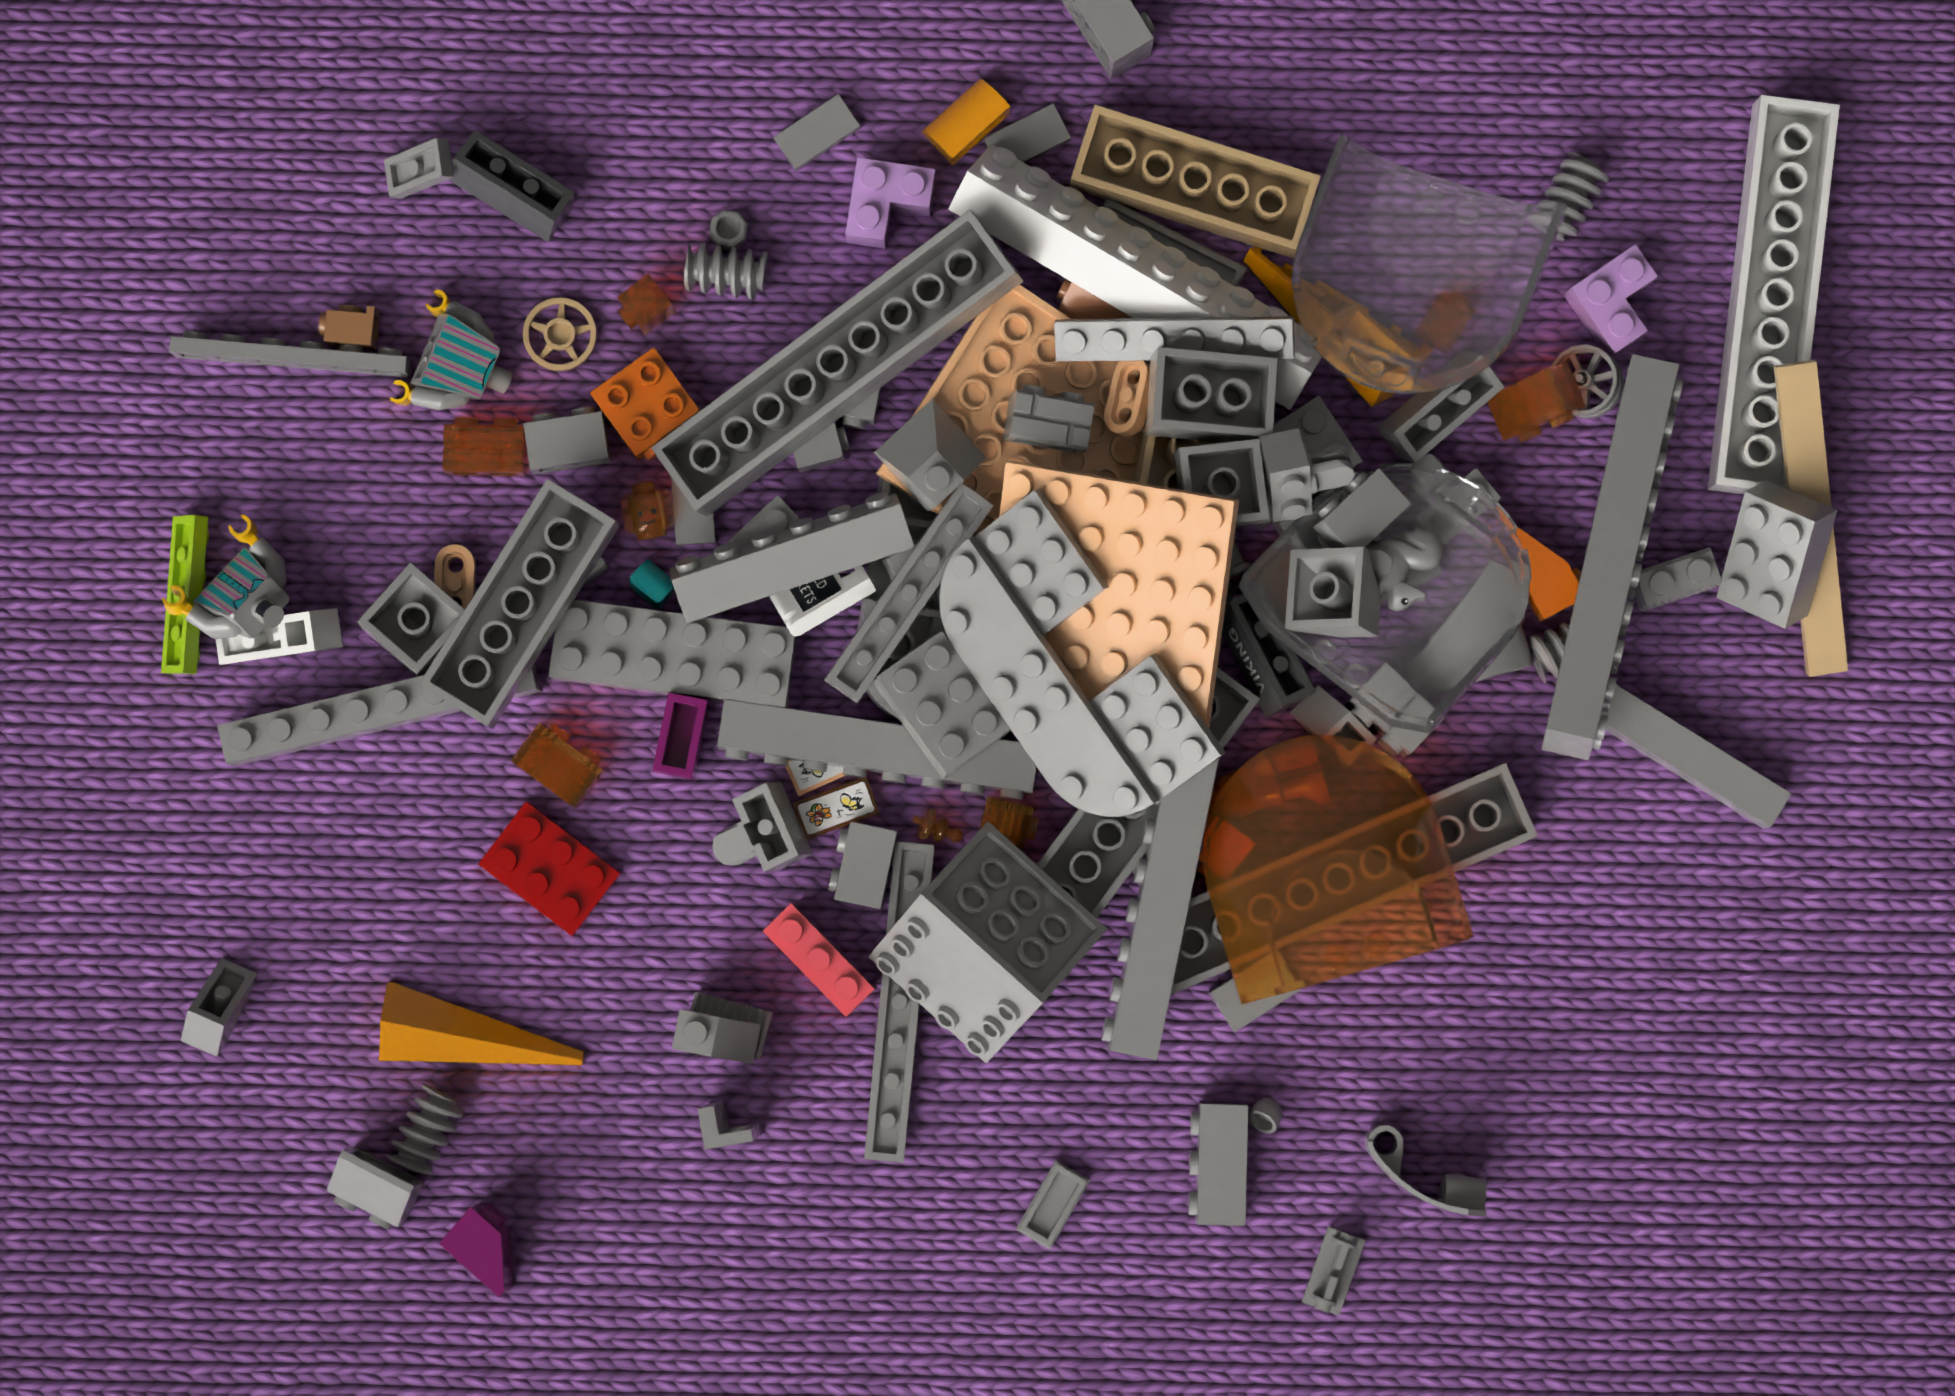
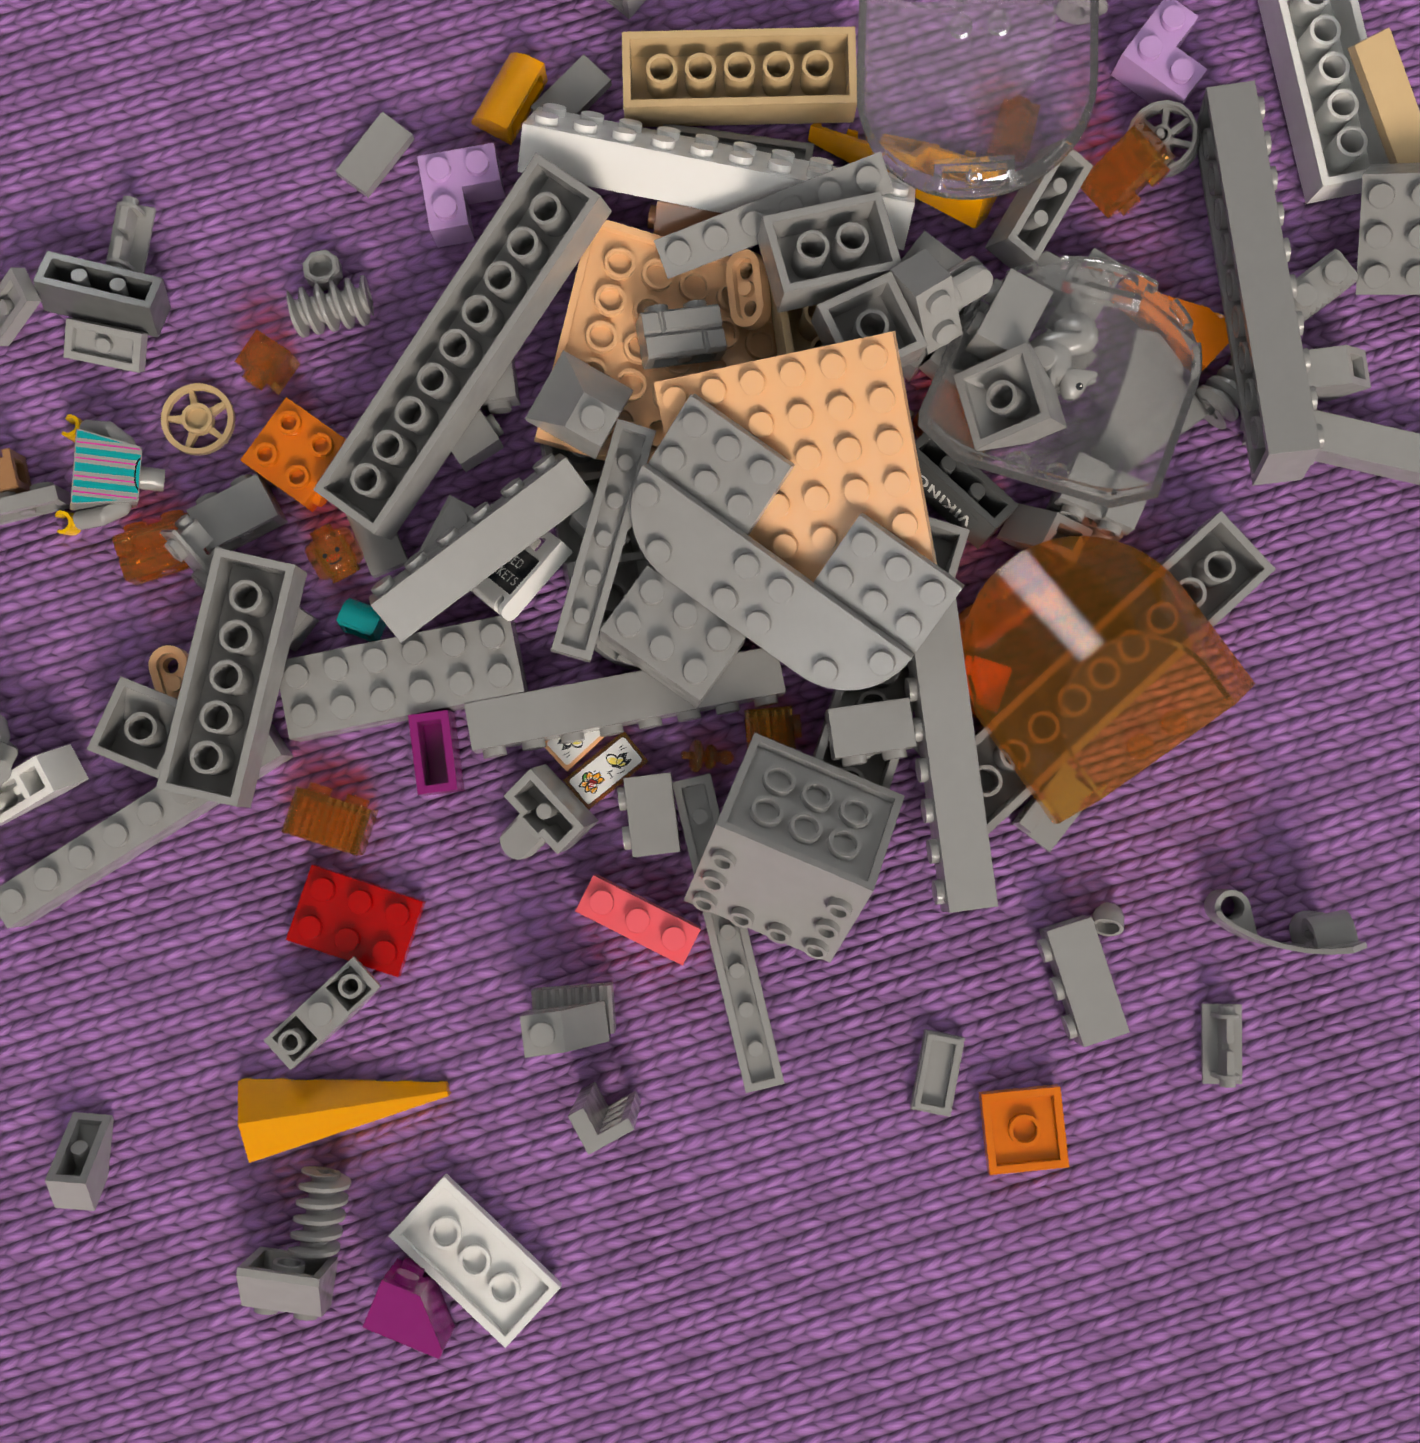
camera: 20 degrees left, 0 degrees up
none -> light grey plate [63,317,148,373]
none -> light grey hinge [106,196,156,273]
none -> light grey hinge [160,514,220,590]
none -> light grey slope [263,956,382,1070]
none -> white plate [389,1173,562,1348]
none -> light grey brick [824,697,917,766]
none -> orange plate [979,1084,1069,1175]
none -> light grey slope [1307,345,1371,402]

